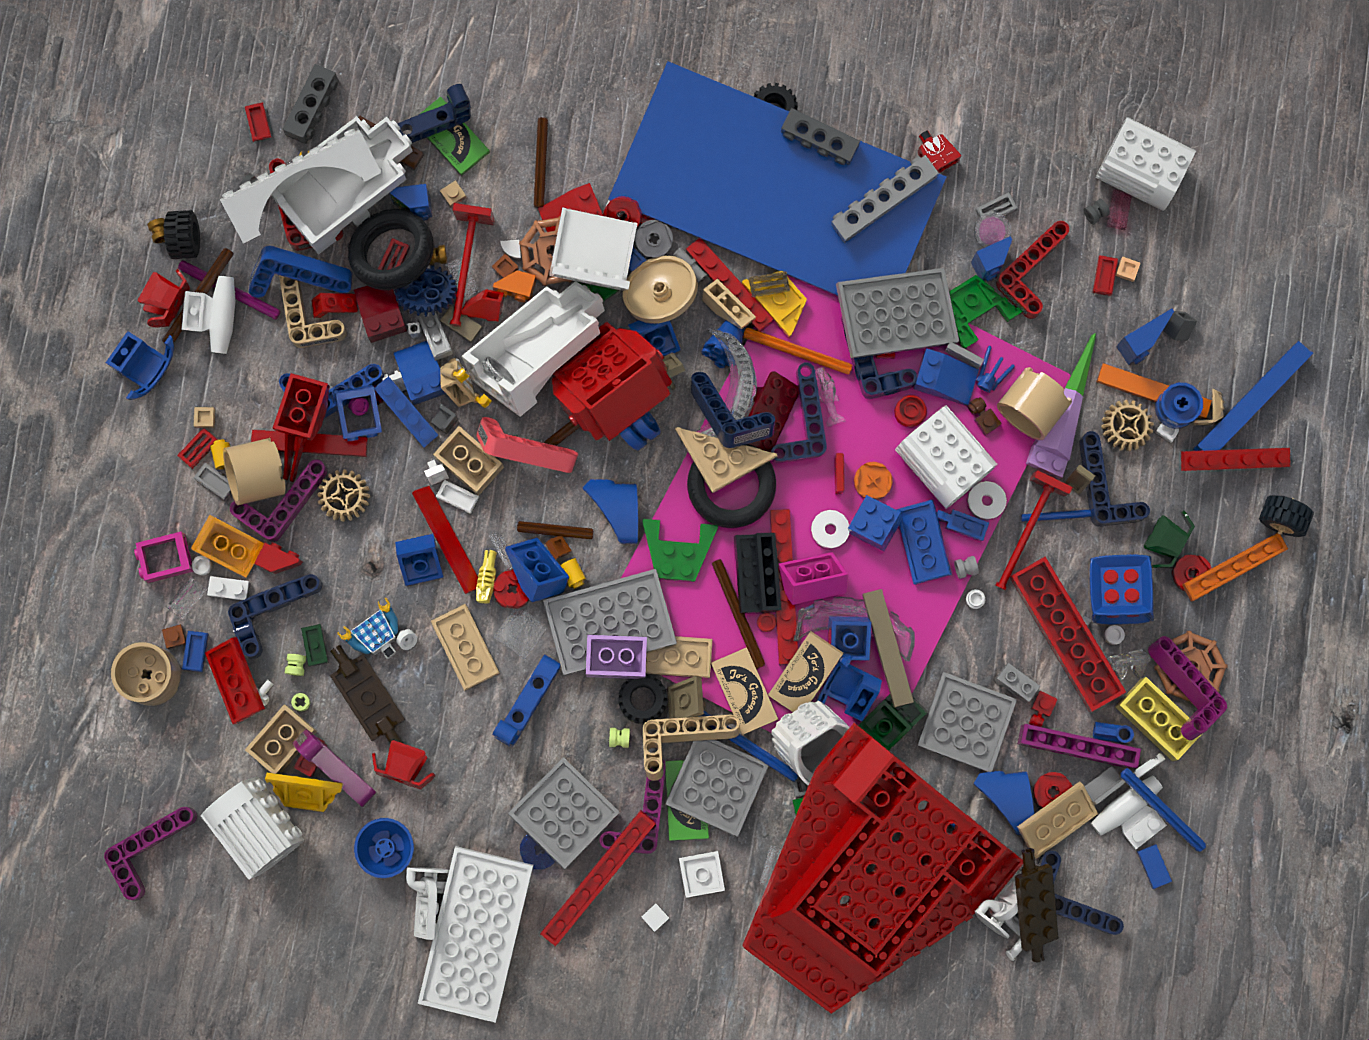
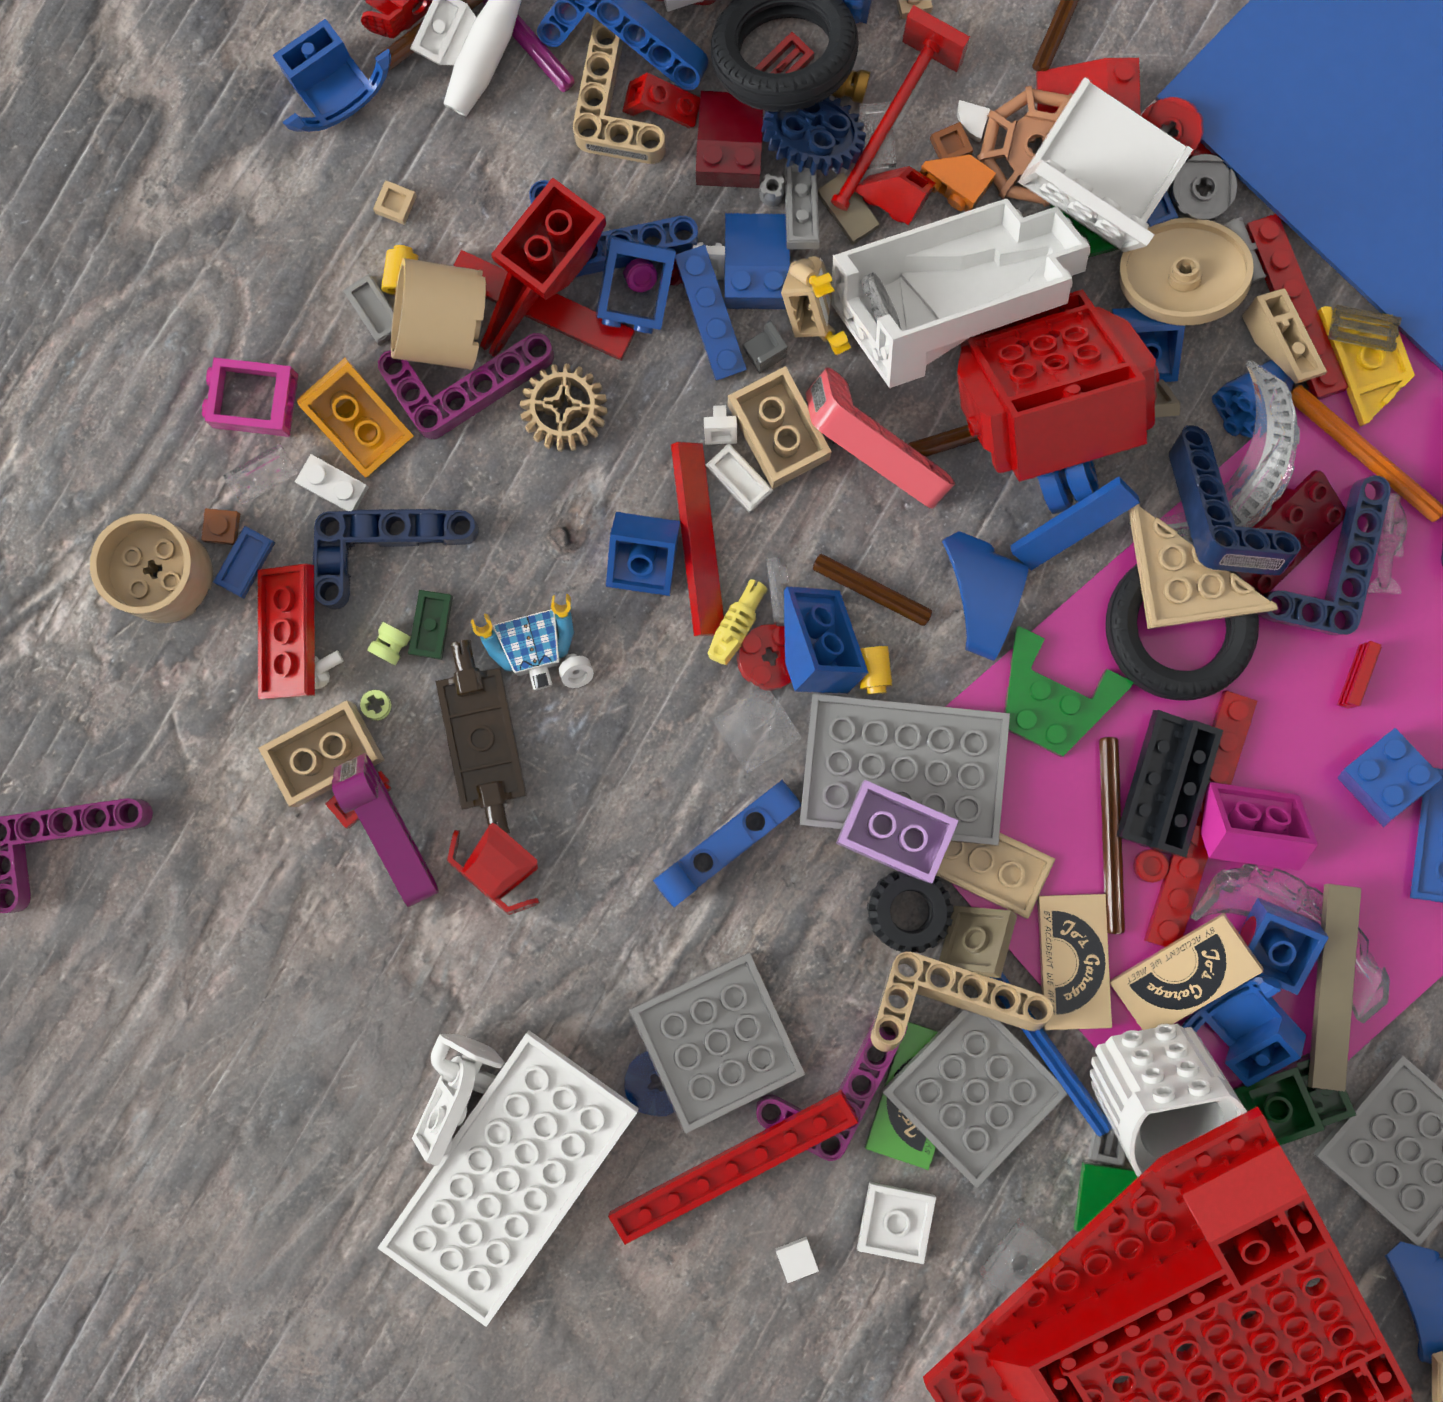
camera: 25 degrees right, 5 degrees up
red tile [177,428,217,469] -> none
white tile [191,556,212,576] -> none
white piece [201,776,304,880] -> none
red slope [254,542,303,574] -> none
yellow wing [265,773,343,812] -> none
blue piece [354,818,414,878] -> none
tan tile [431,604,500,691] -> none
dark orange plate [545,536,571,559] -> none
yellowish green wheel [609,728,630,748] -> none
white tile [811,510,849,549] -> none
orange tile [854,462,892,500] -> none
none -> blue tile [1010,477,1140,570]

